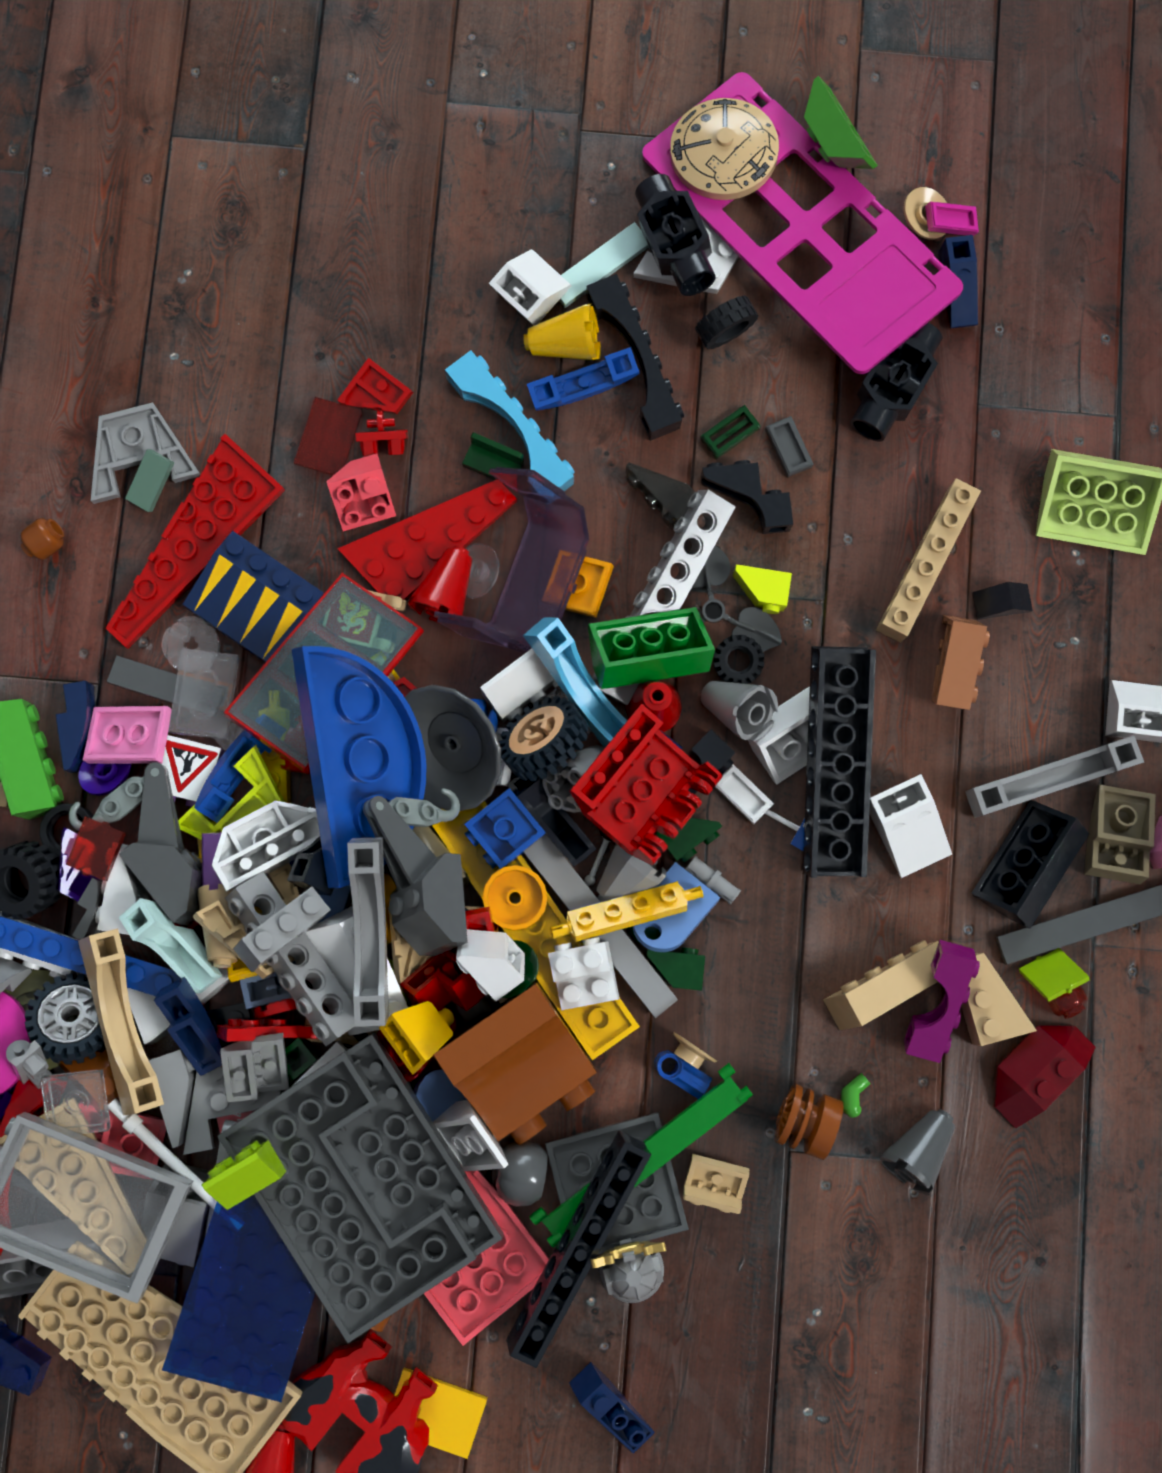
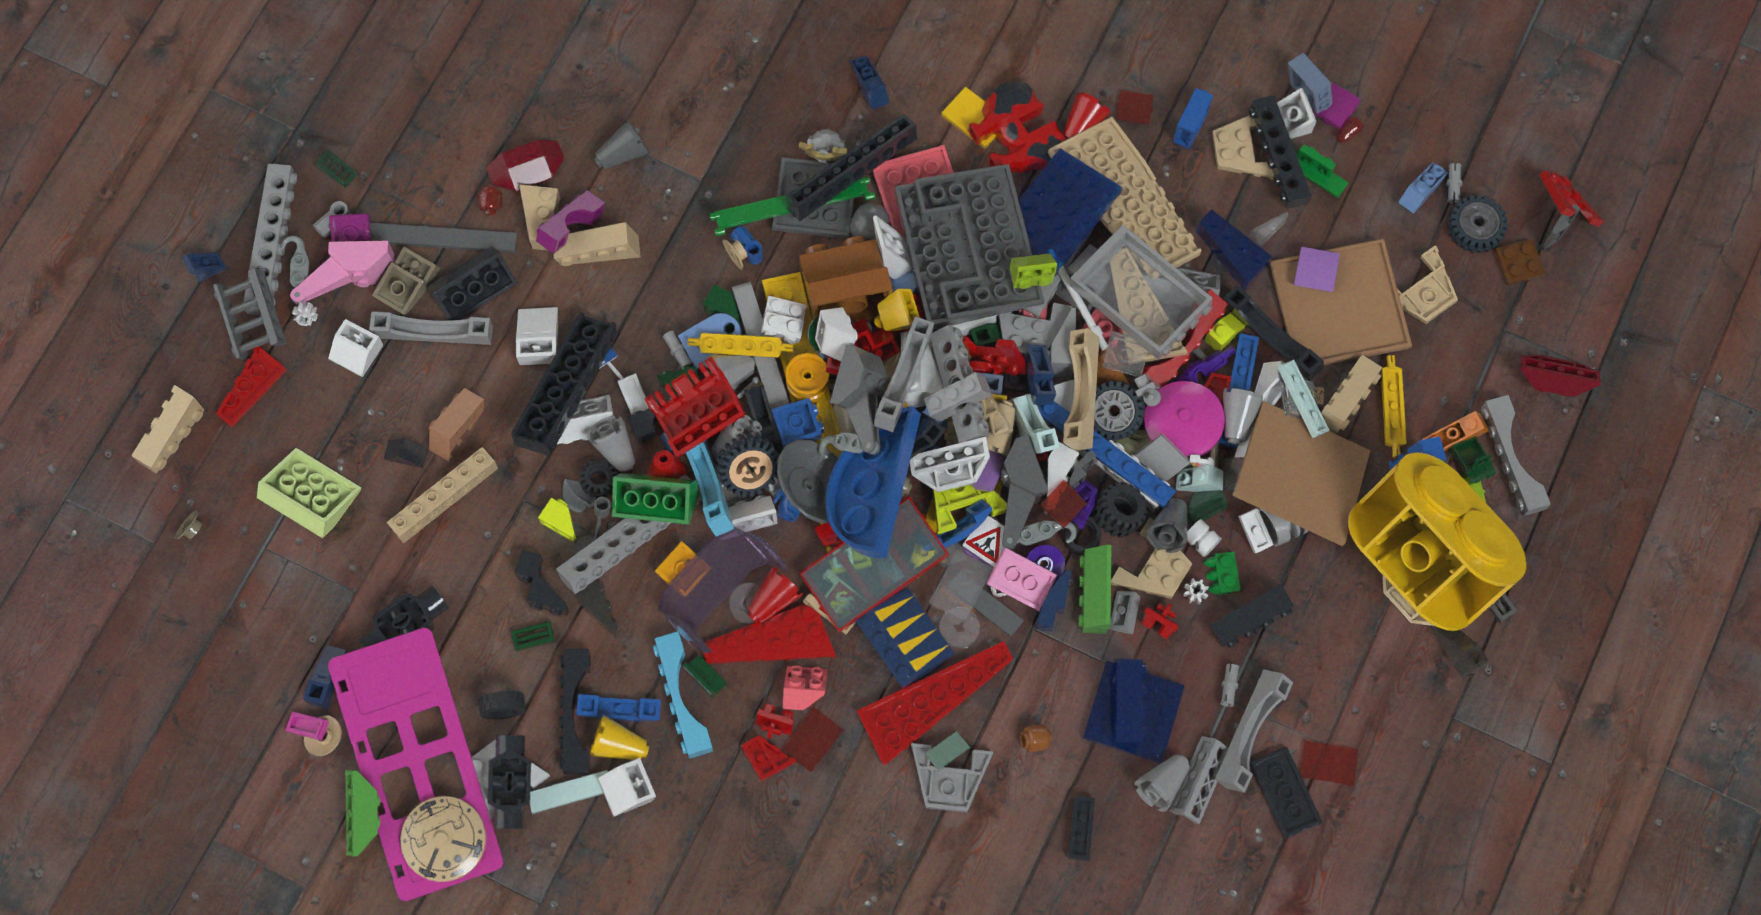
camera: 155 degrees left, 10 degrees down
light grey slope [220,1033,289,1102] -> none
tan bracket [683,1154,749,1214] -> none
dark grey tile [765,416,814,478] -> none
dark orange wheel [775,1083,844,1160] -> none
bright green arm [841,1073,870,1118] -> none
lime piece [1019,948,1090,1002] -> none

